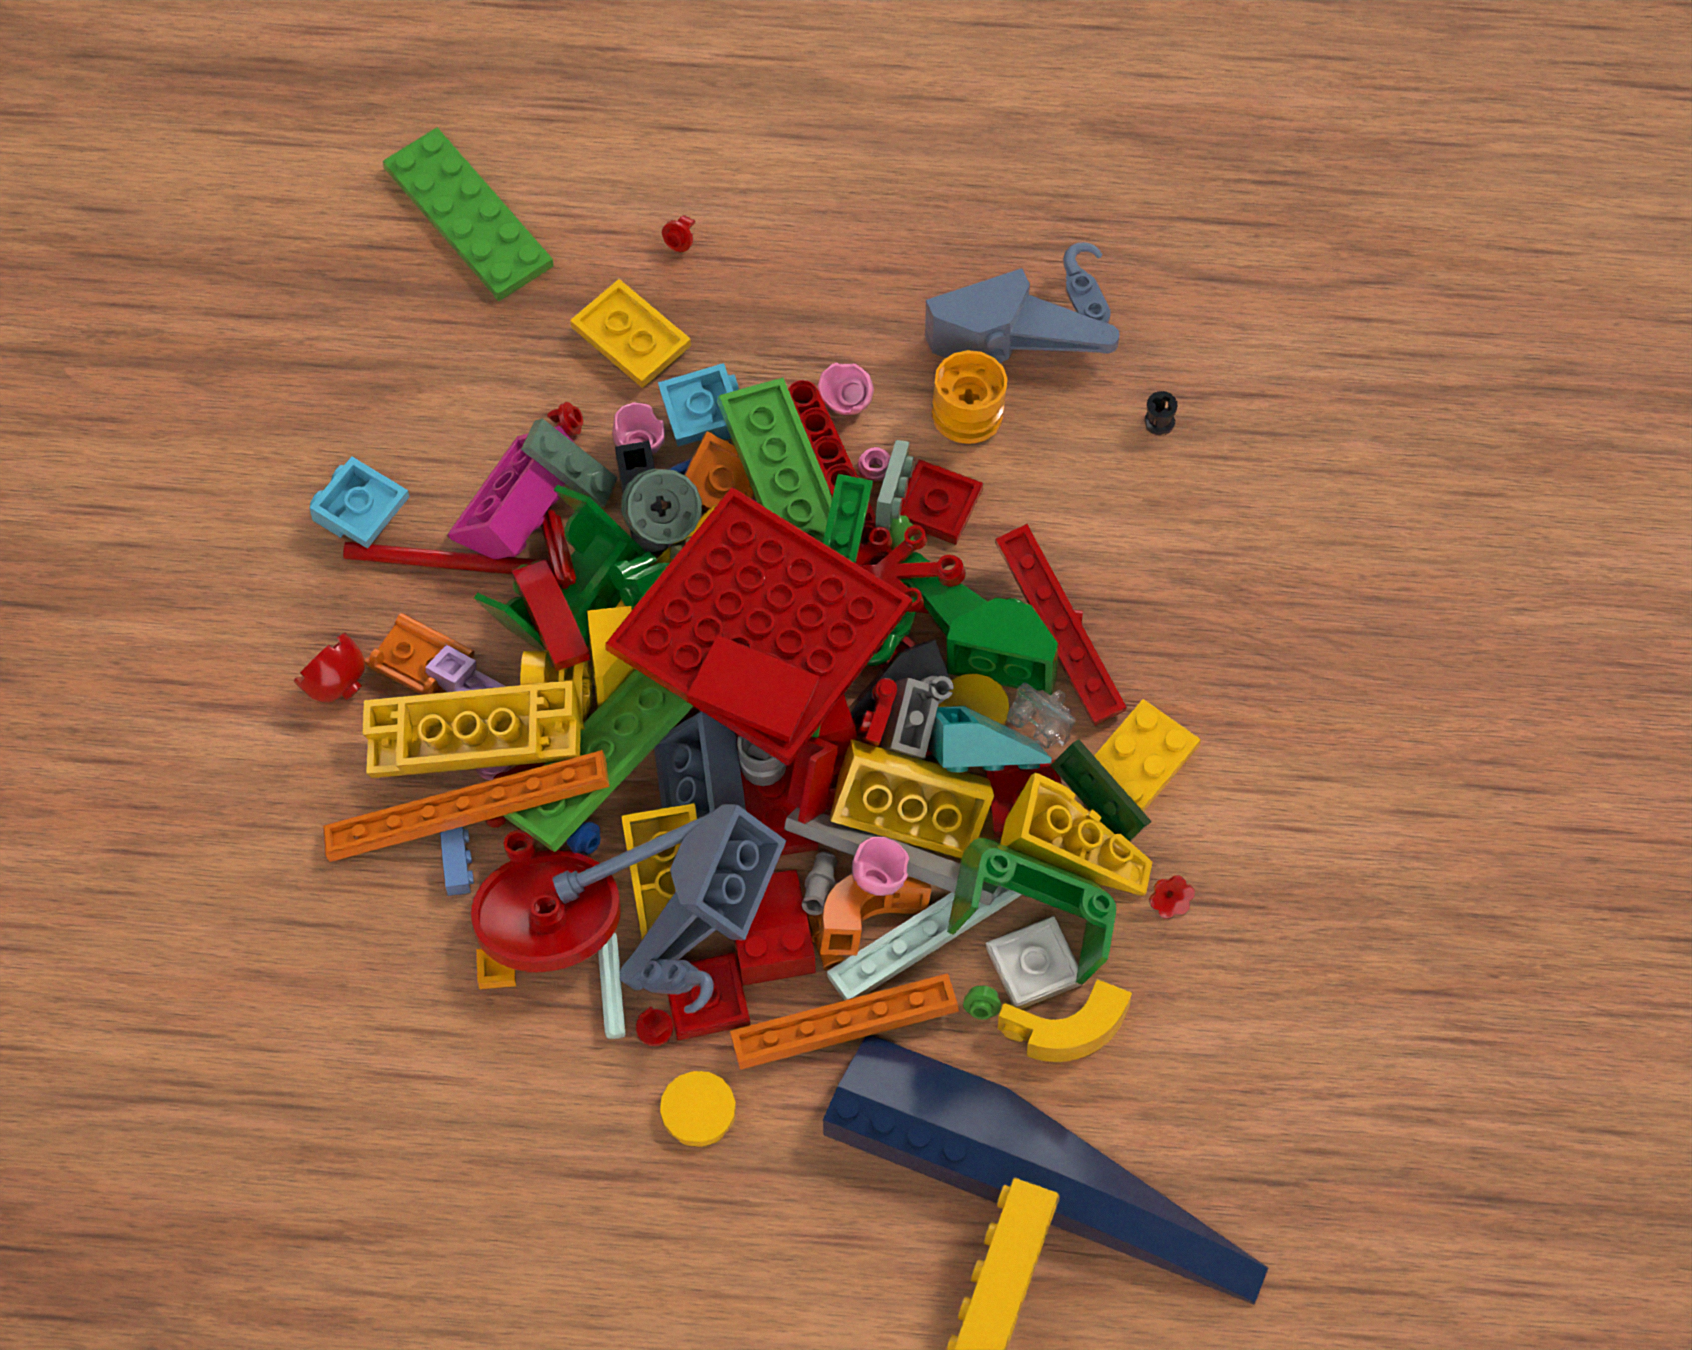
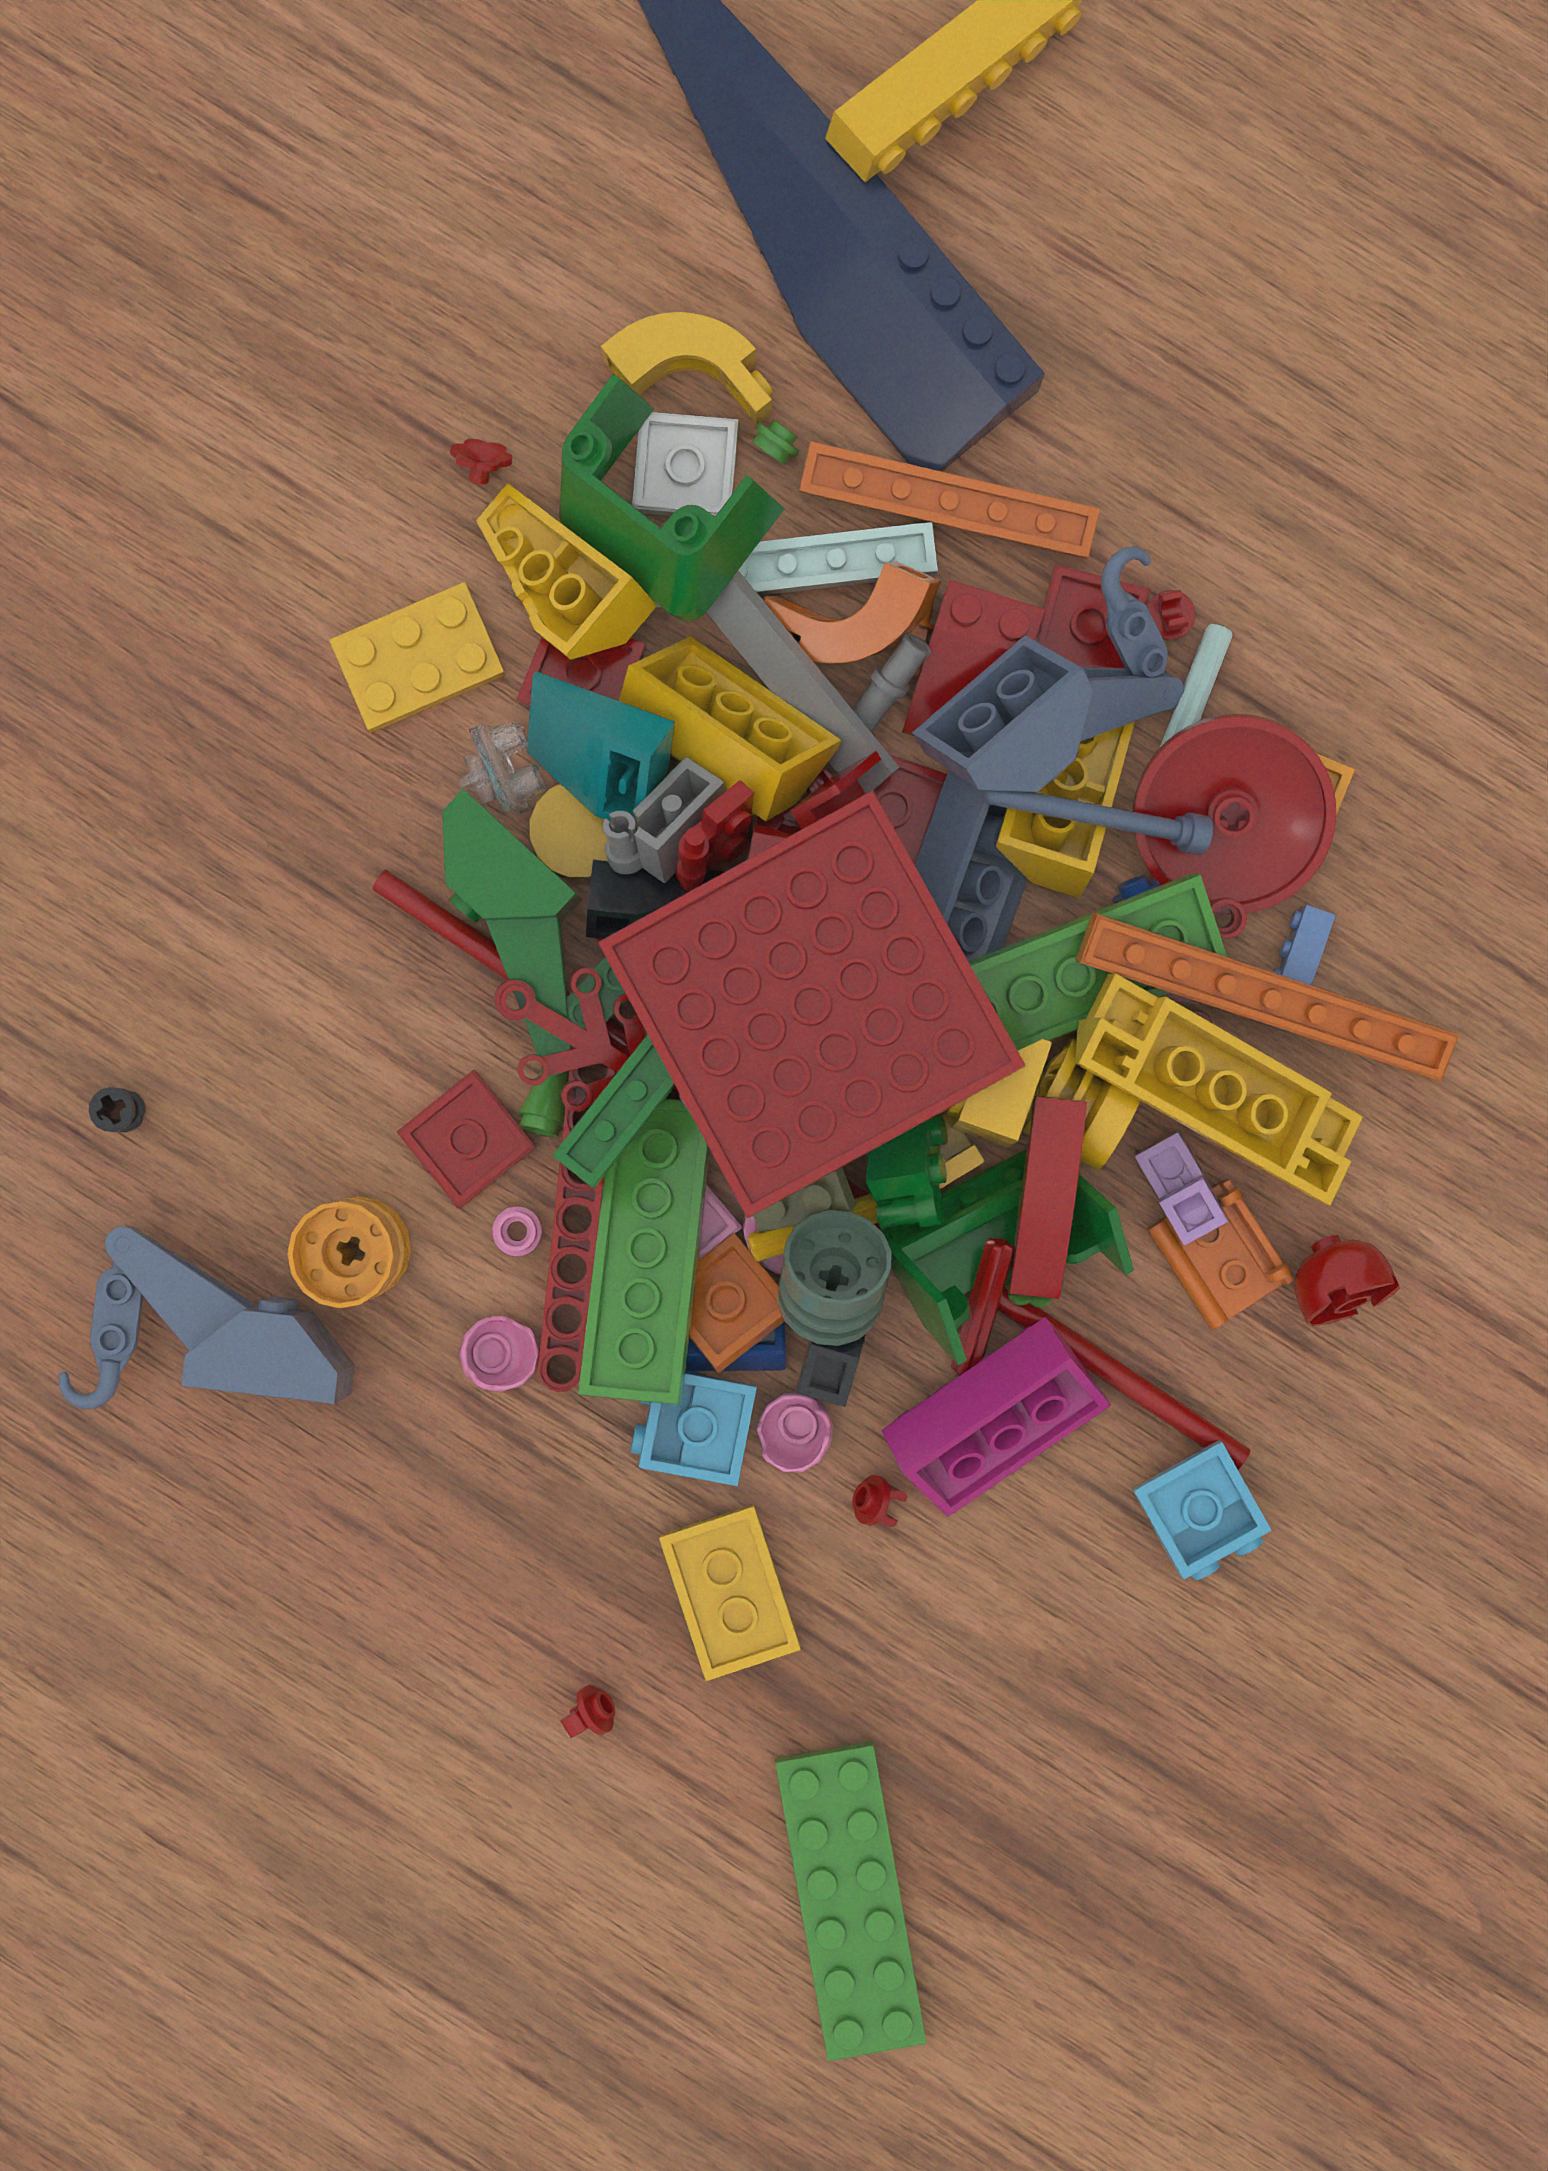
camera: 155 degrees left, 25 degrees up
sand green plate [521,419,618,507] -> none
yellow tile [660,1071,736,1147] -> none
red tile [687,634,820,743] -> none
bright pink hair [852,837,909,896] -> none
sand green plate [875,440,914,531] -> none
red plate [995,524,1127,726] -> none
dark green plate [1051,739,1152,842] -> none

